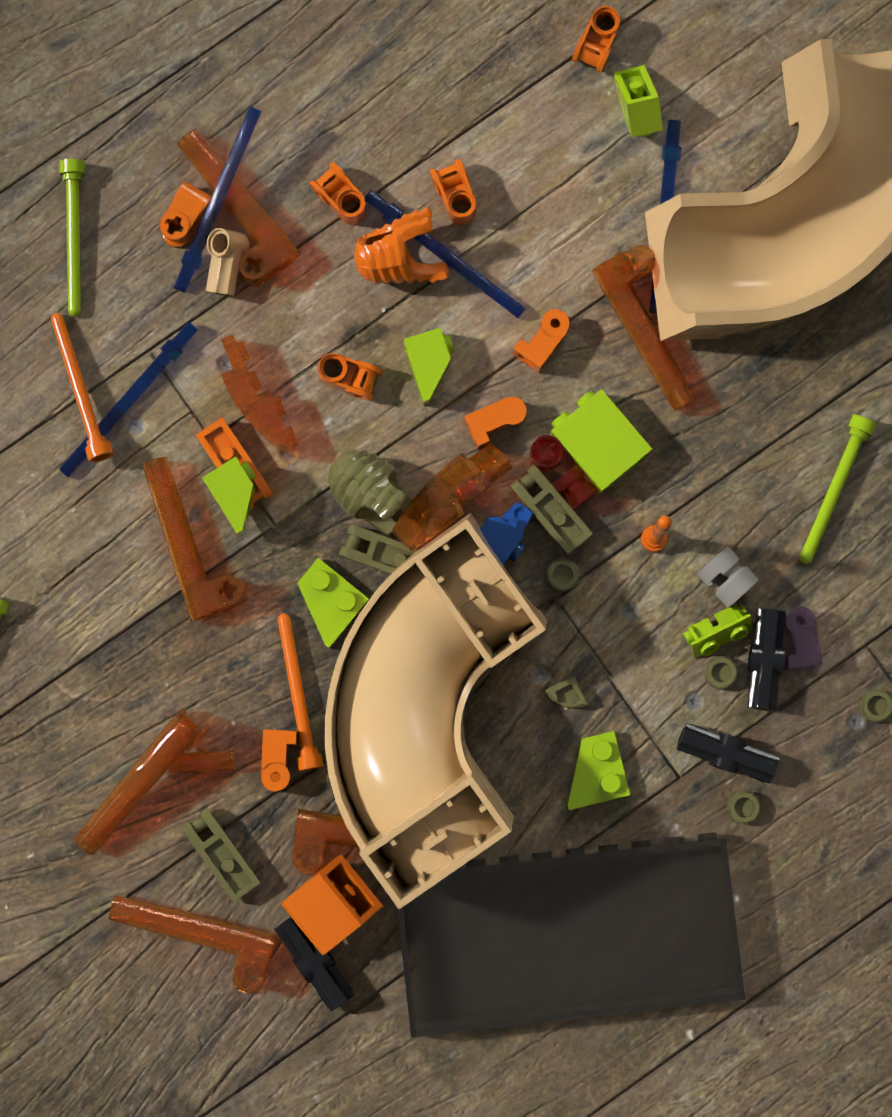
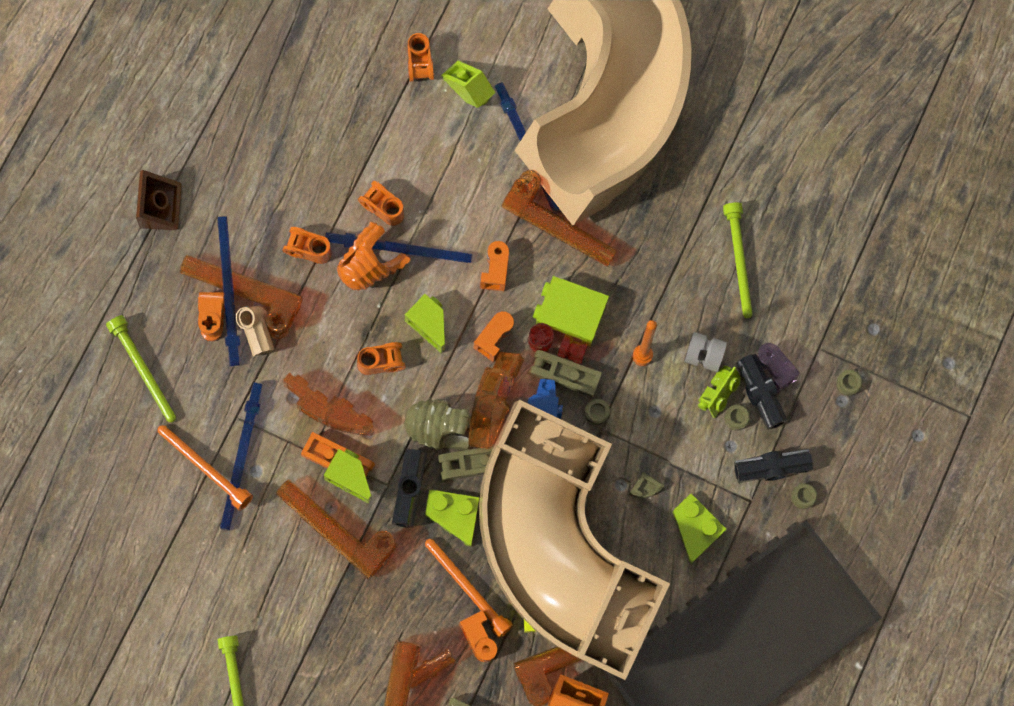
camera: 35 degrees left, 10 degrees down
none -> reddish brown slope [136,170,182,230]
none -> black piece [392,449,427,528]

